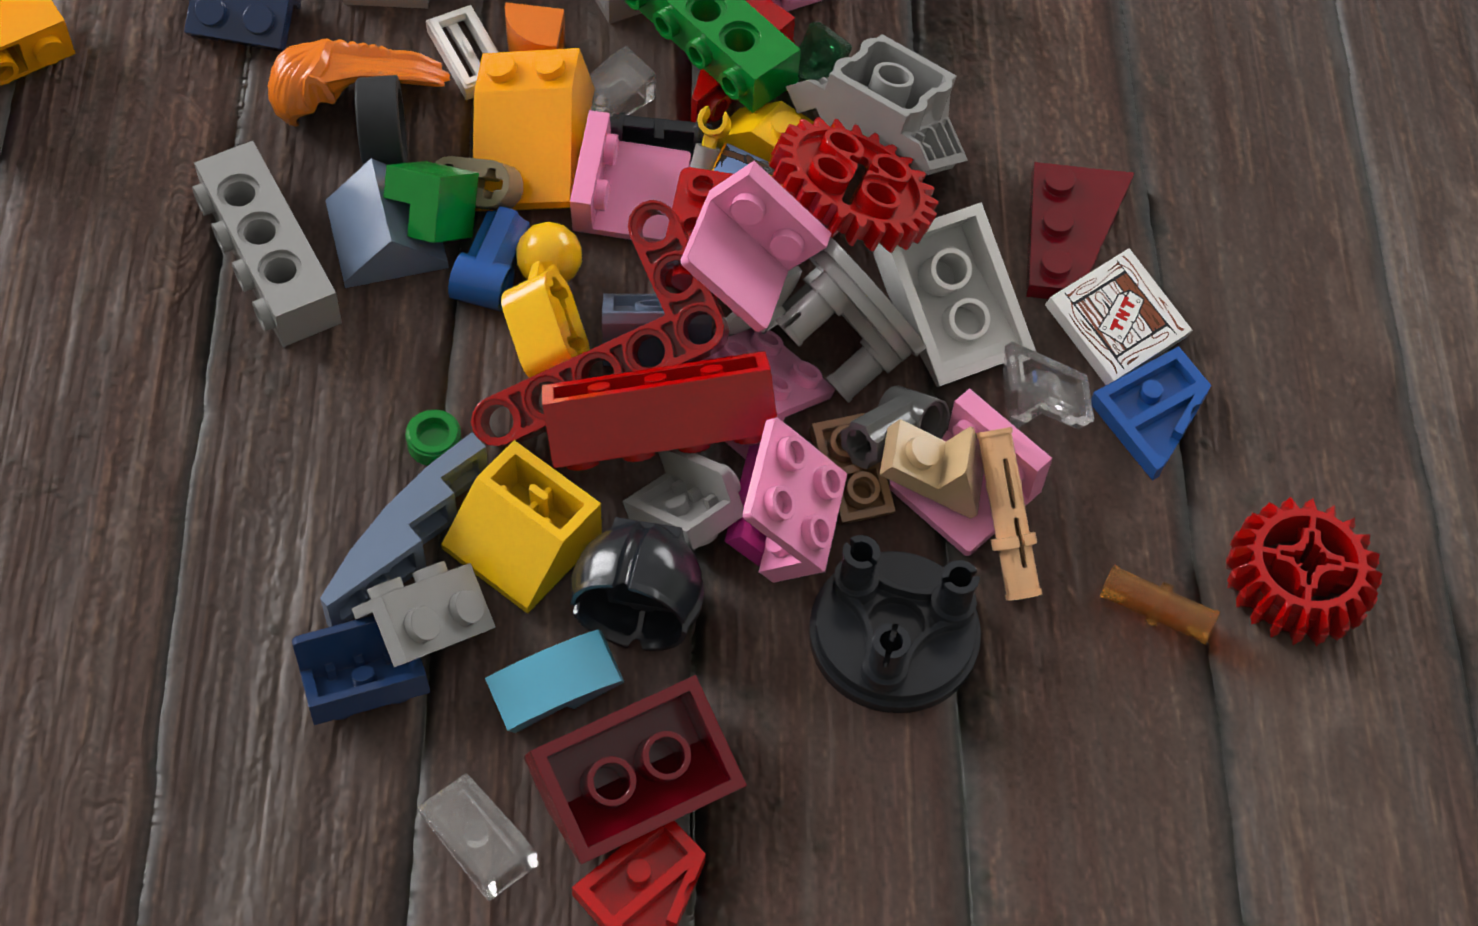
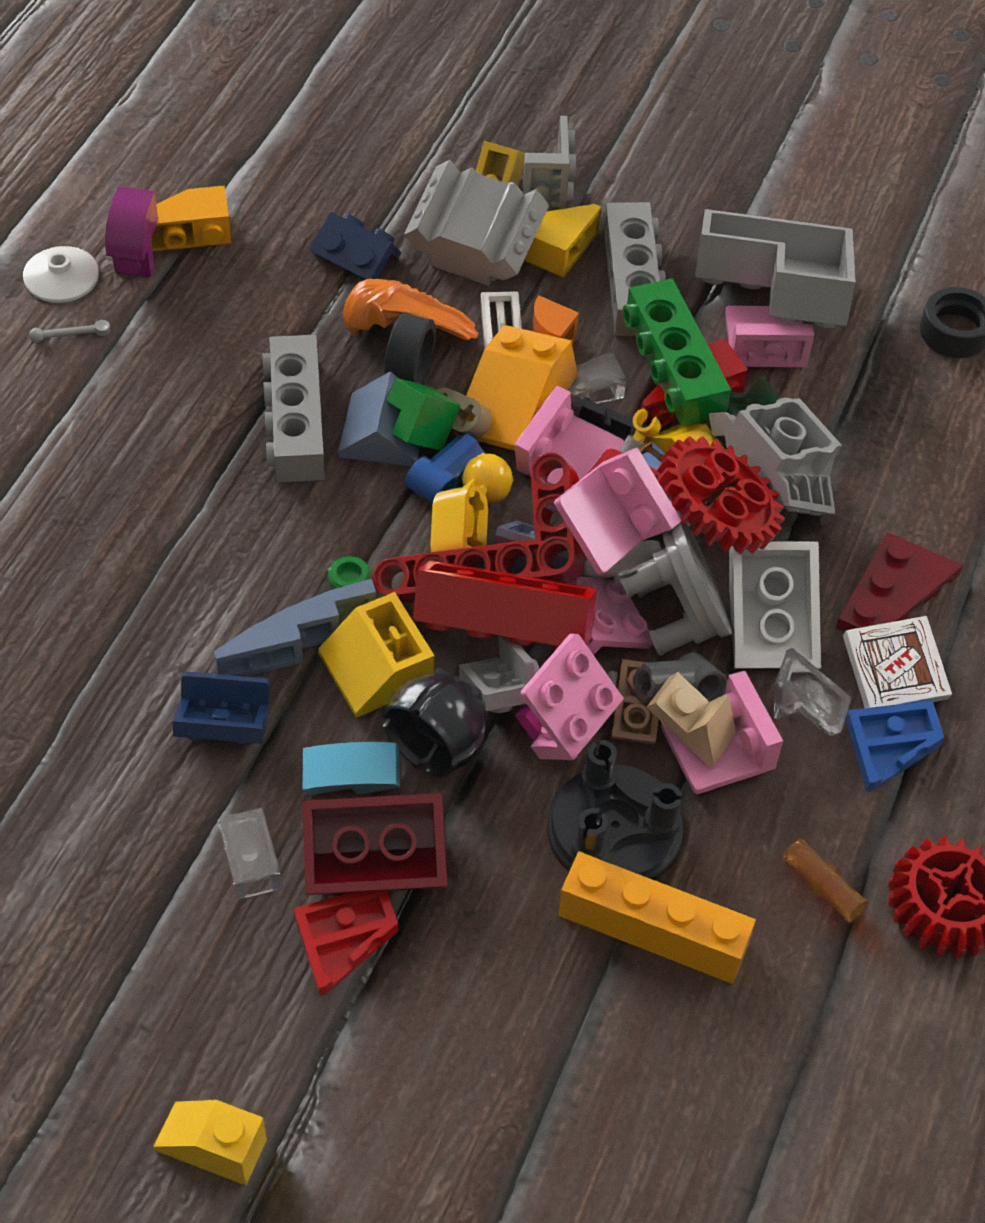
camera: 25 degrees right, 5 degrees down
light grey bracket [351,561,495,667] -> none
light nougat pin [976,427,1042,601] -> none
none -> light orange brick [558,852,756,984]

